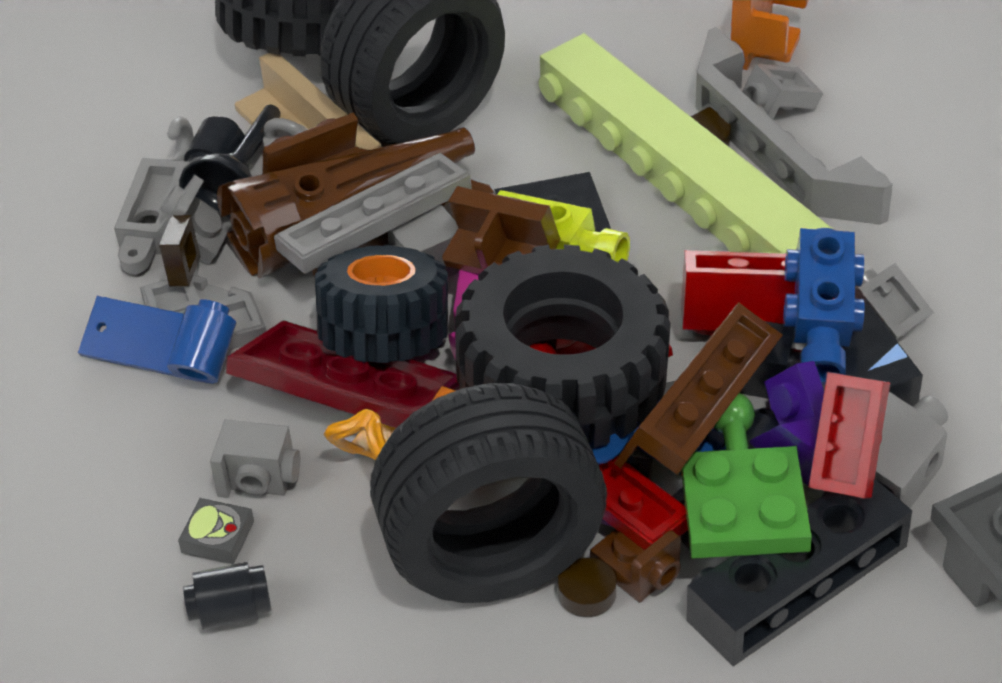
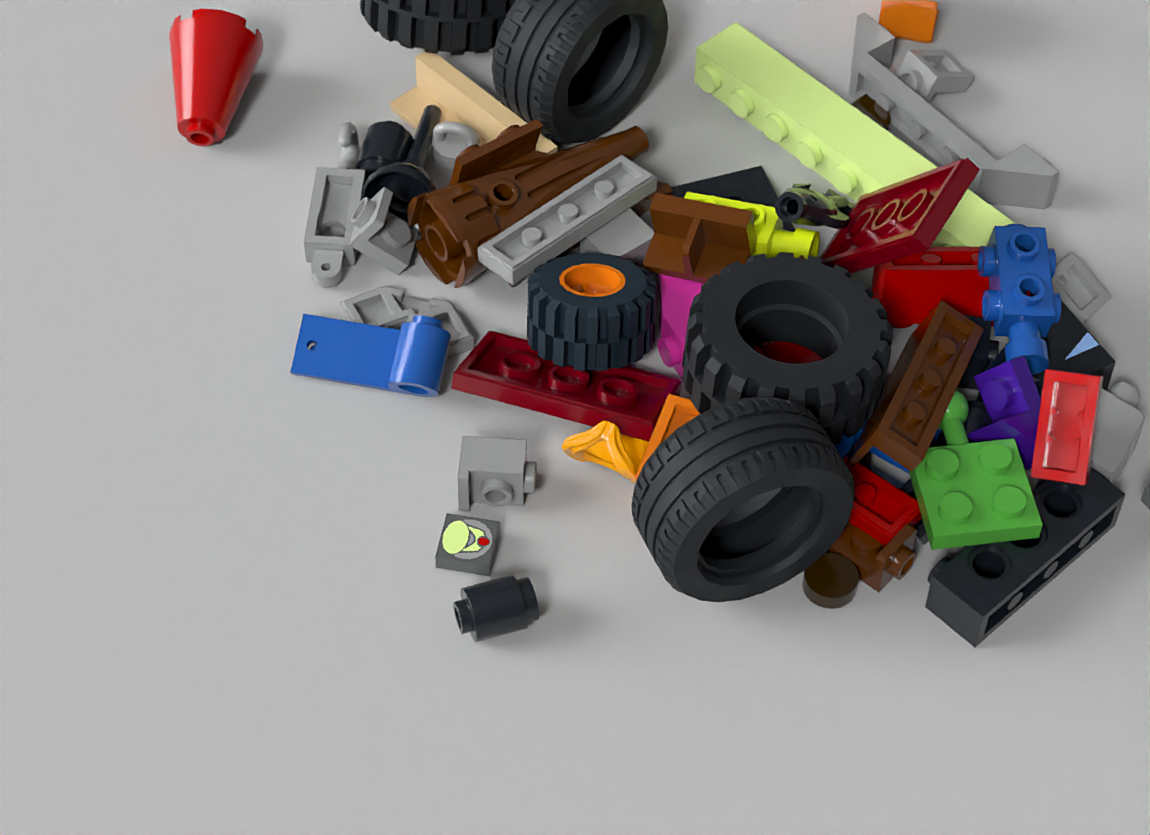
camera: 10 degrees left, 5 degrees up
dark brown tile [159,215,201,287] -> none
none -> red cone [169,8,264,146]
none -> black animal [775,183,855,229]
none -> dark red tile [819,158,980,274]

